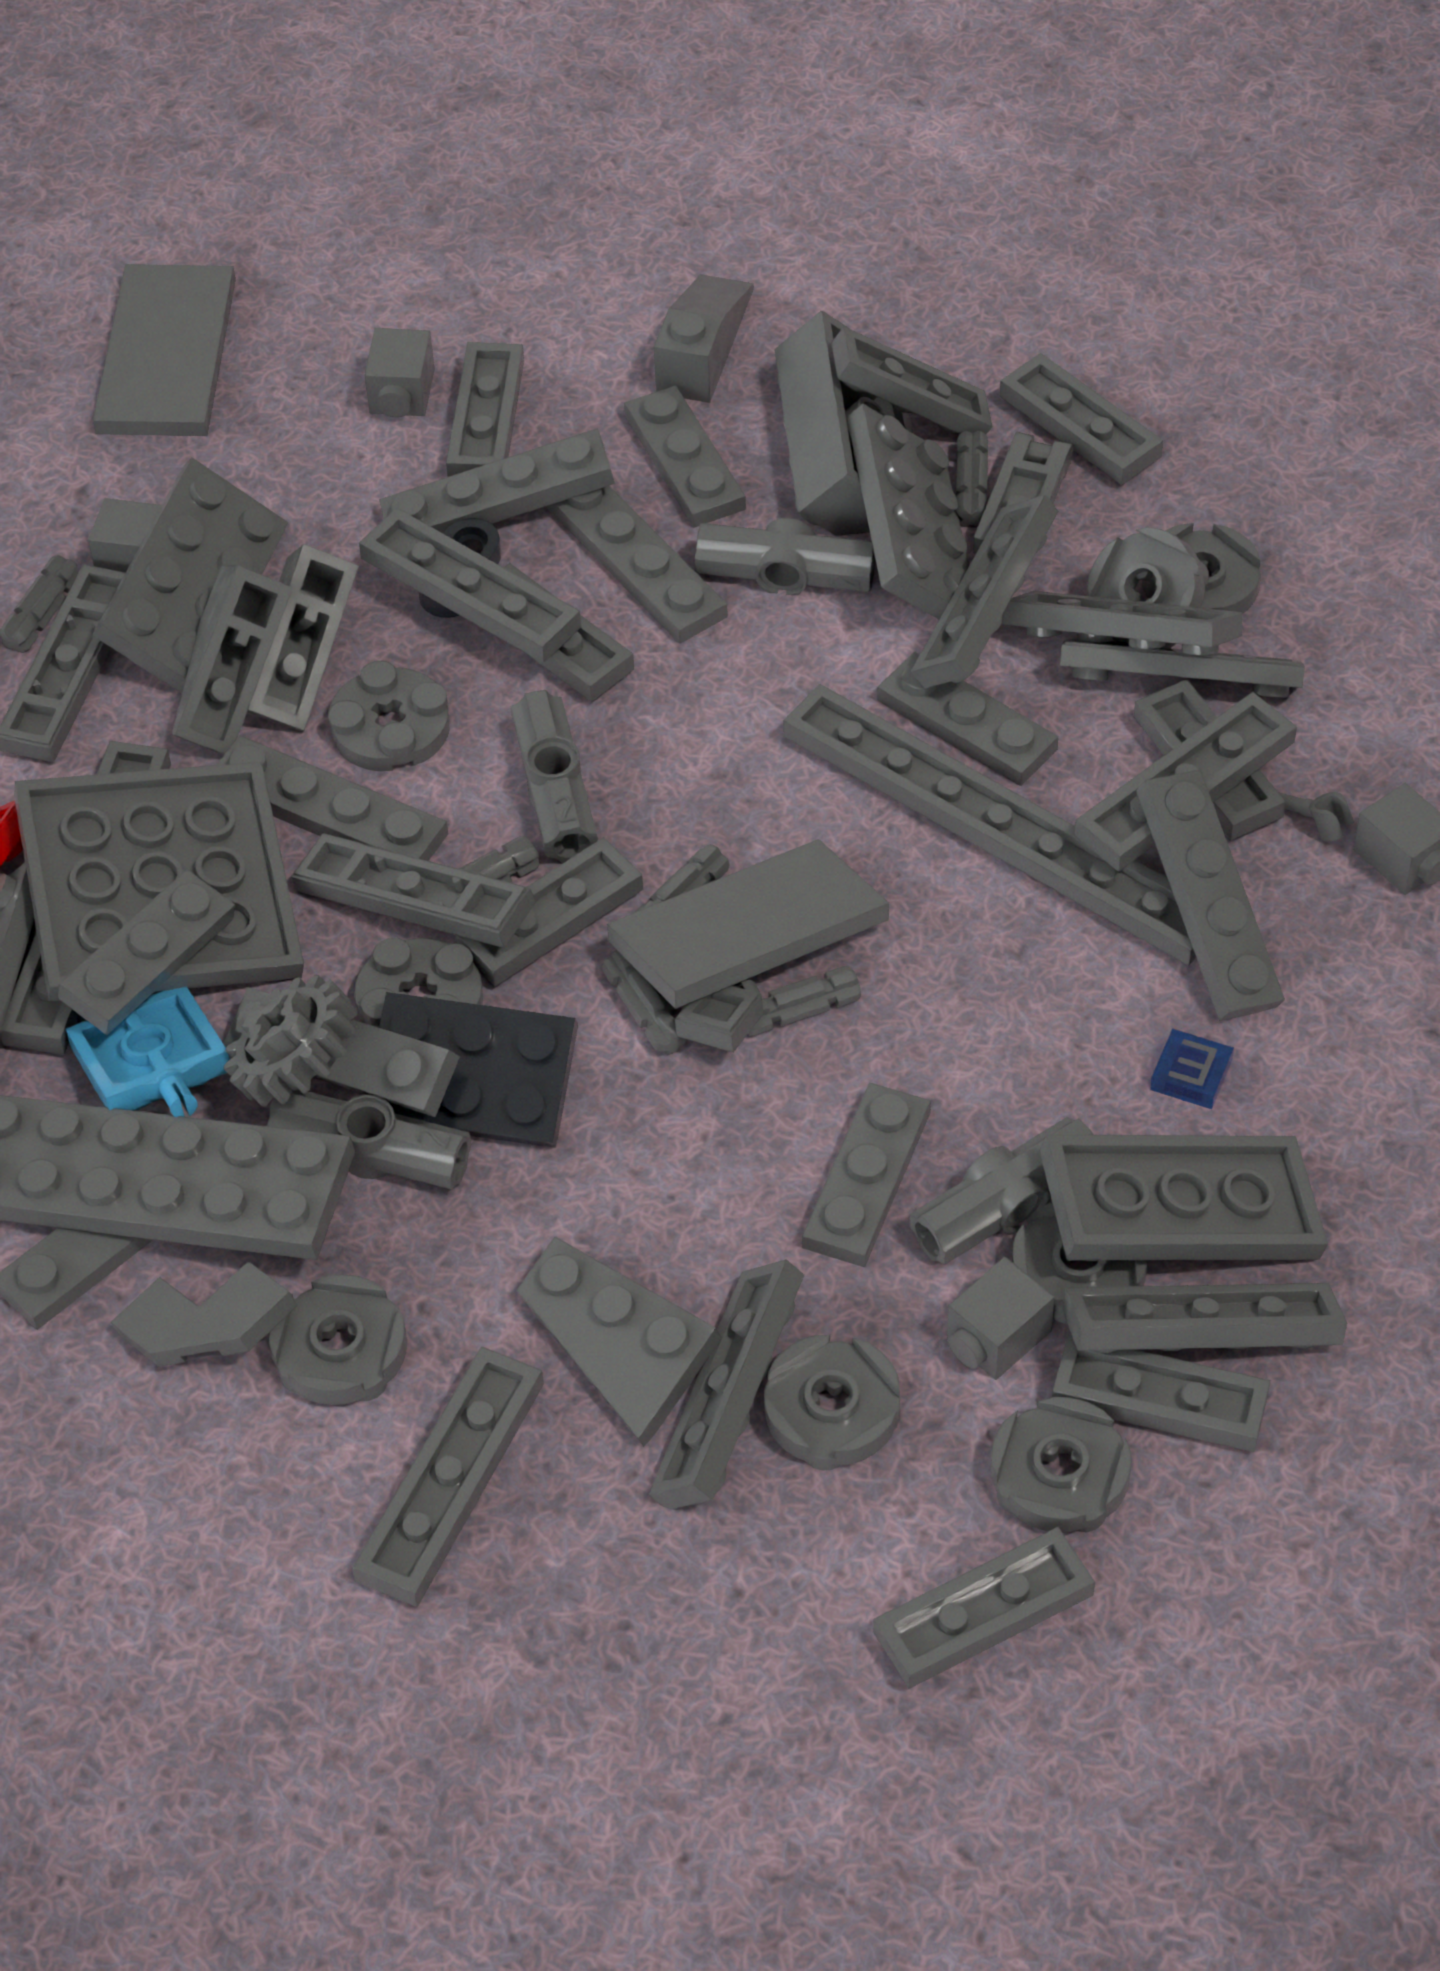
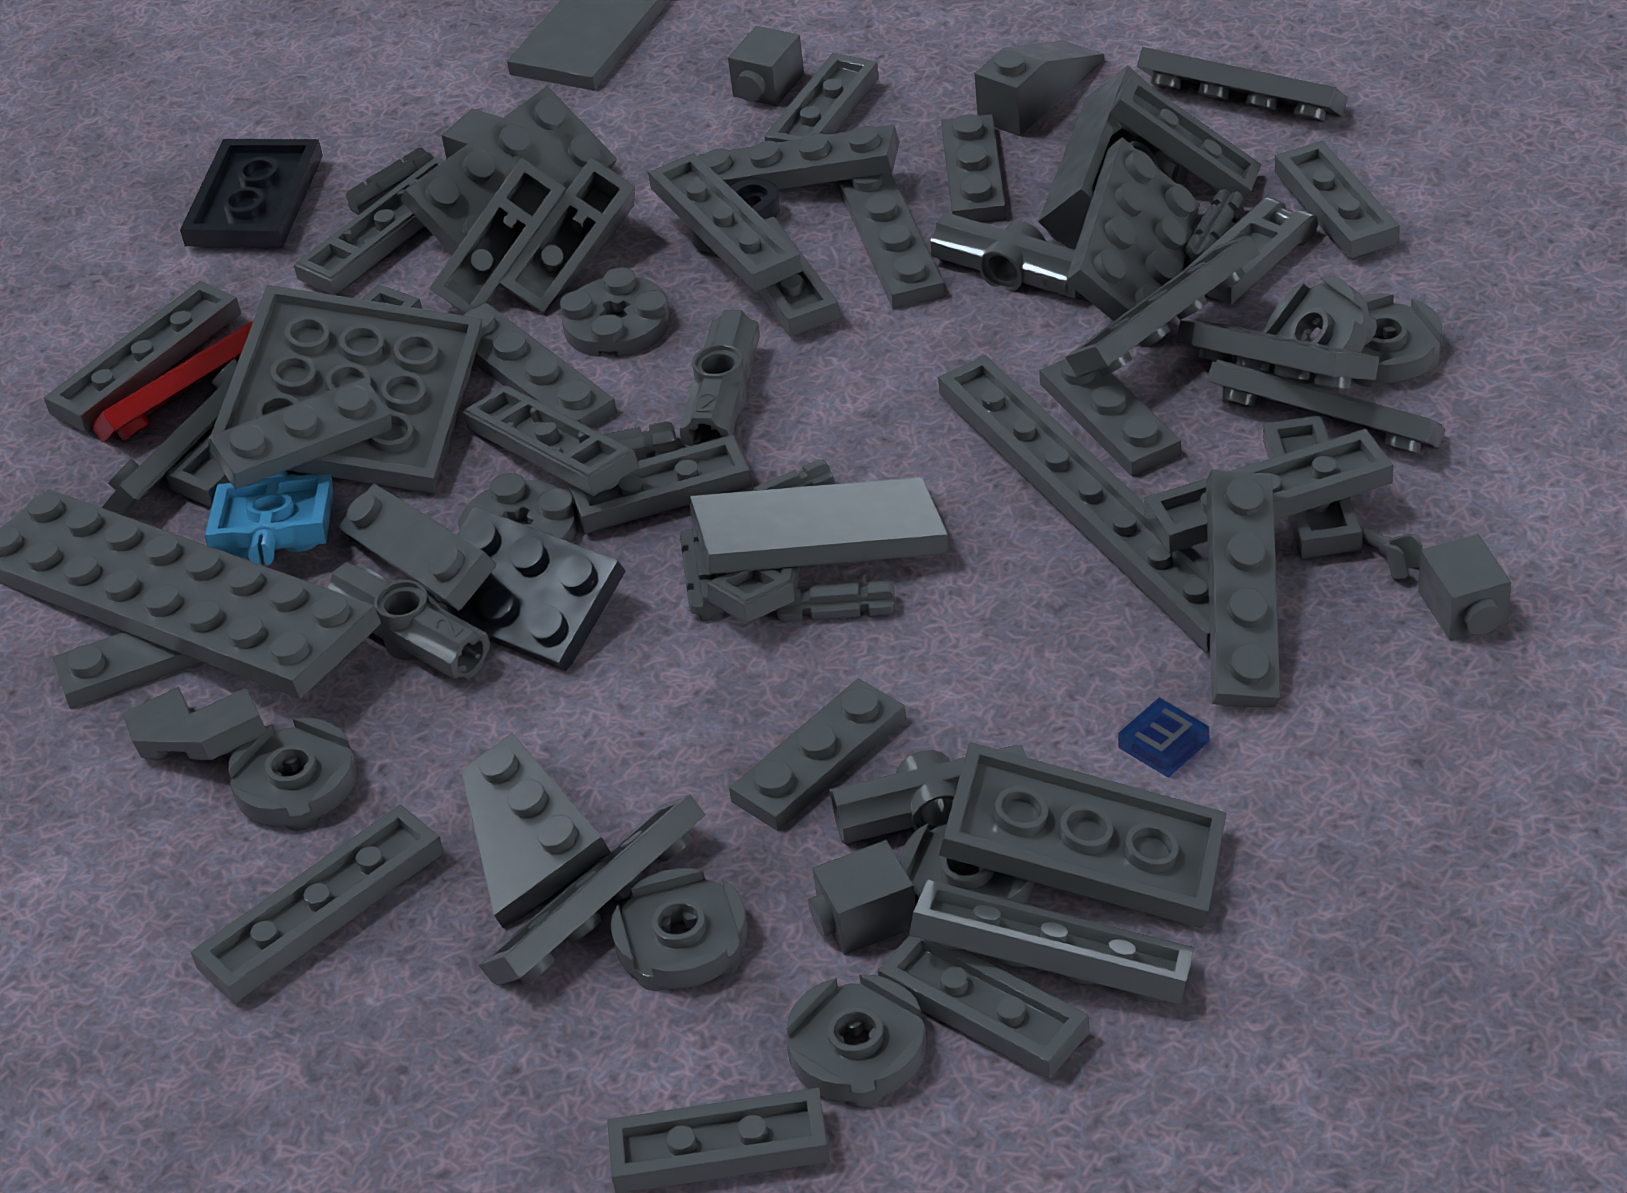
camera: 25 degrees right, 10 degrees down
dark grey gear [224,975,357,1106] -> none
none -> dark grey plate [1137,47,1348,122]

